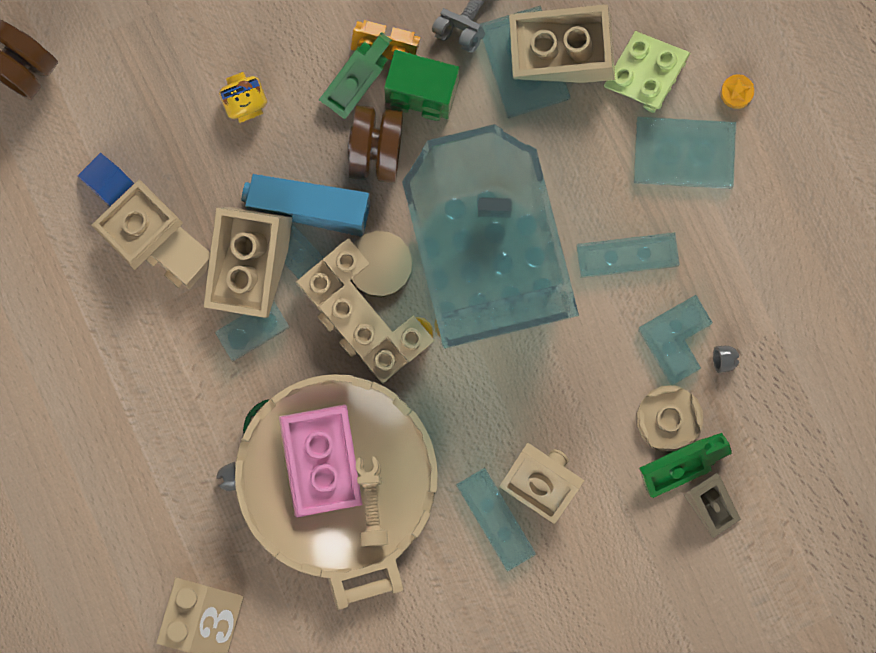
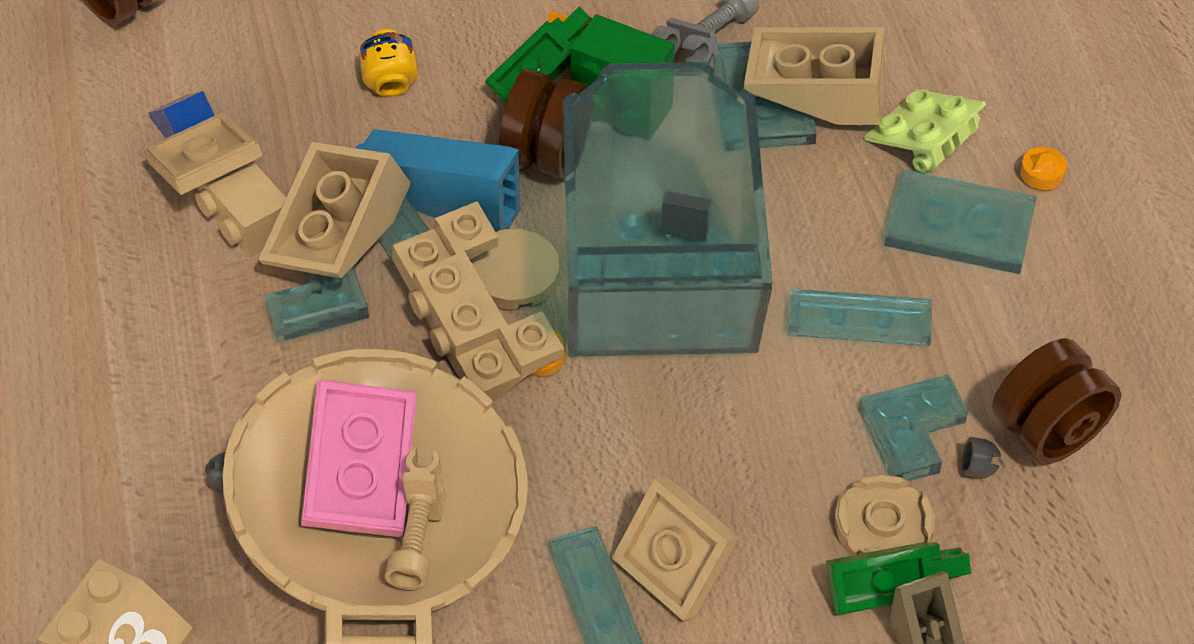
camera: 15 degrees right, 30 degrees down
none -> reddish brown wheel [992,338,1122,464]

